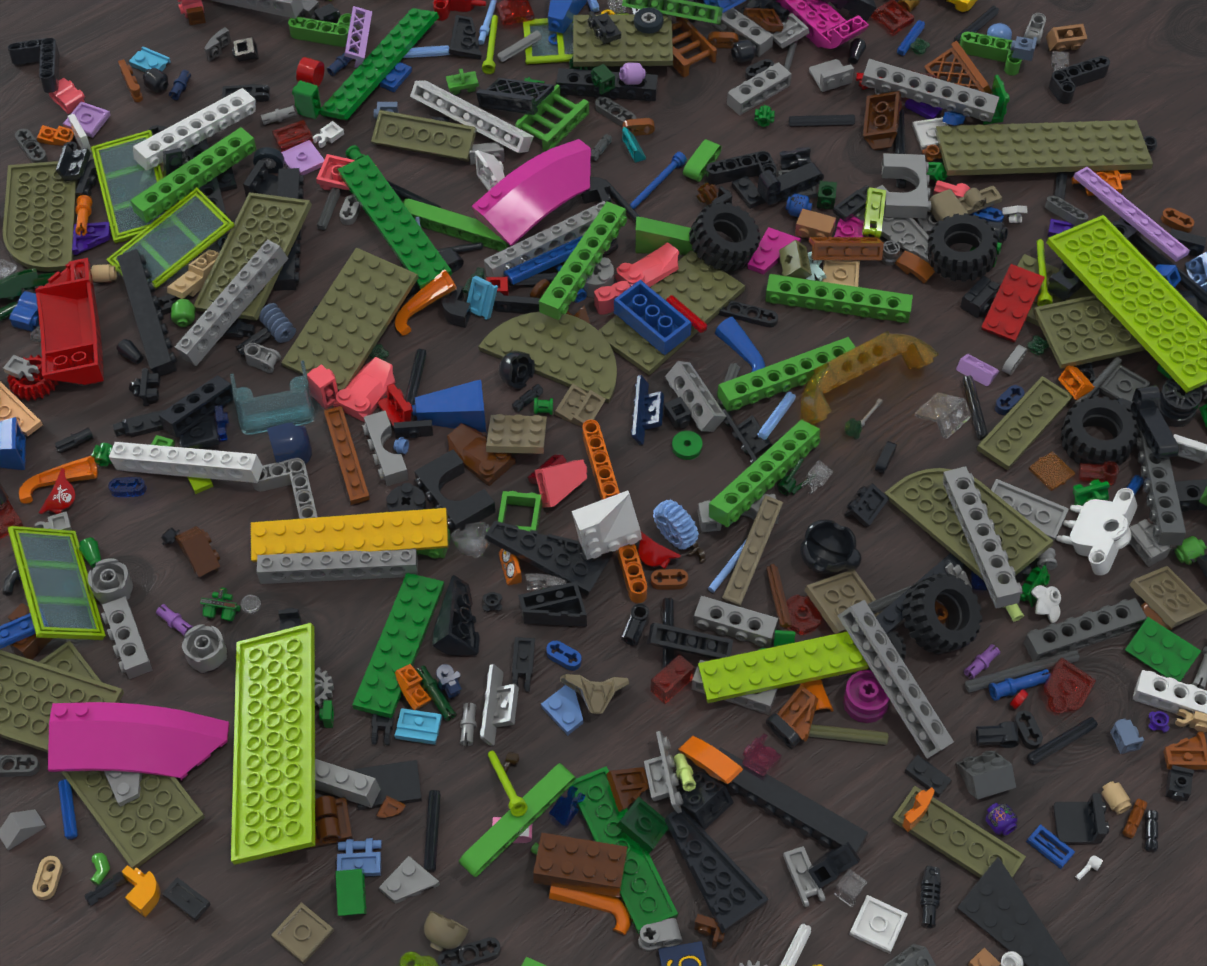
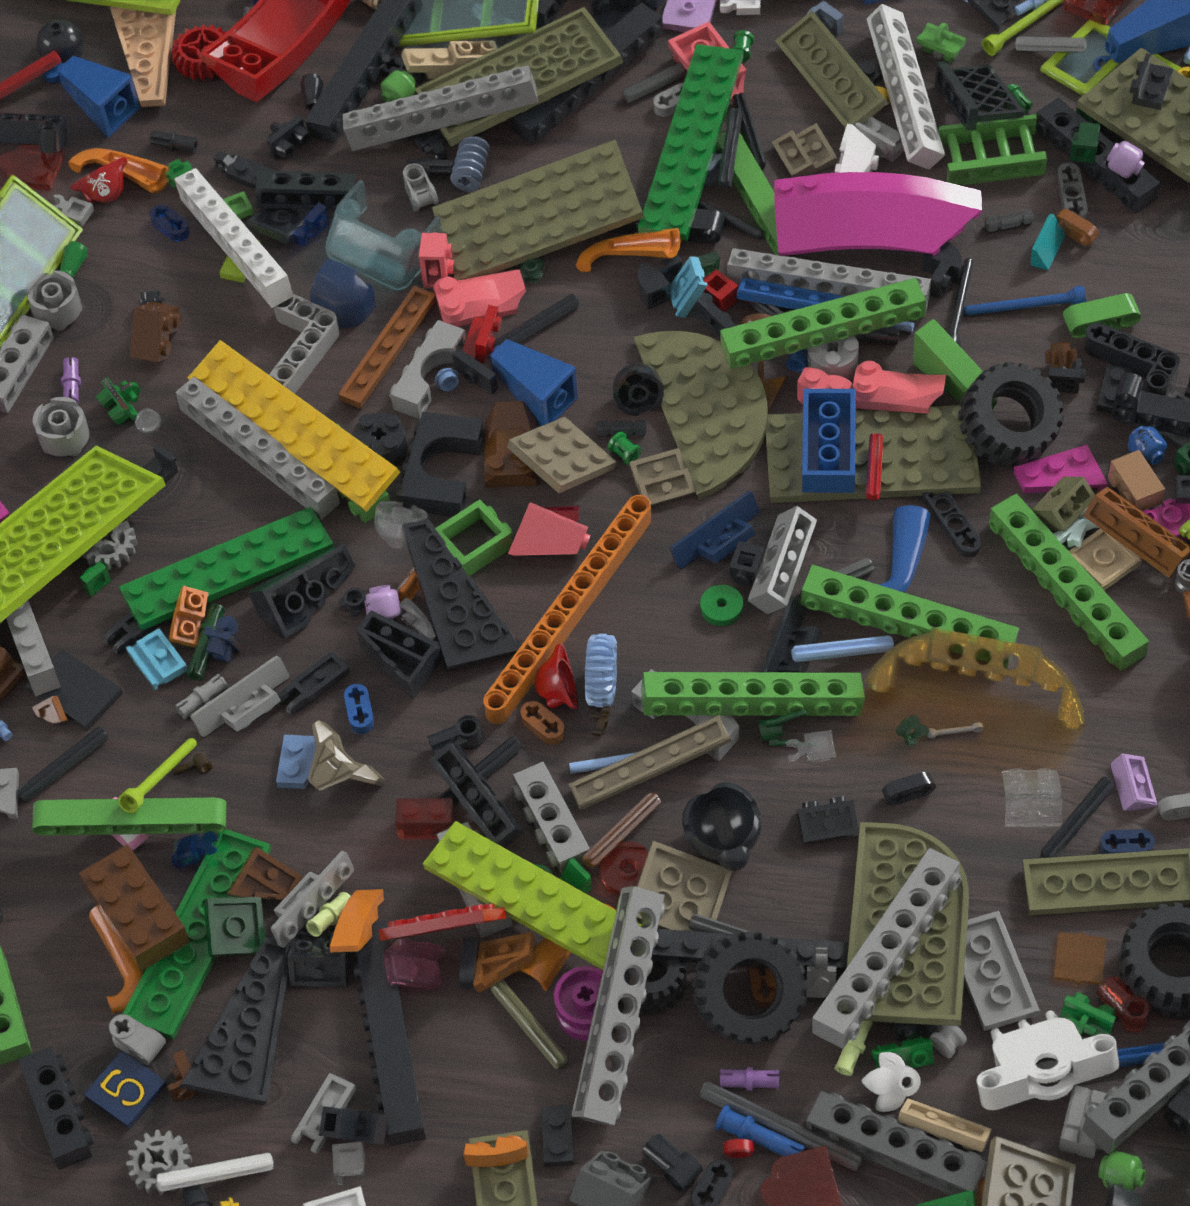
camera: 50 degrees right, 0 degrees up
light grey plate [3,355,40,381] -> none
white slope [572,491,642,560] -> none
none -> lavender head [364,585,401,621]
none -> red plate [378,903,507,941]
none -> black axle [718,108,742,188]
none -> dark tan slope [772,123,839,178]
none -> tan plate [897,1098,992,1152]

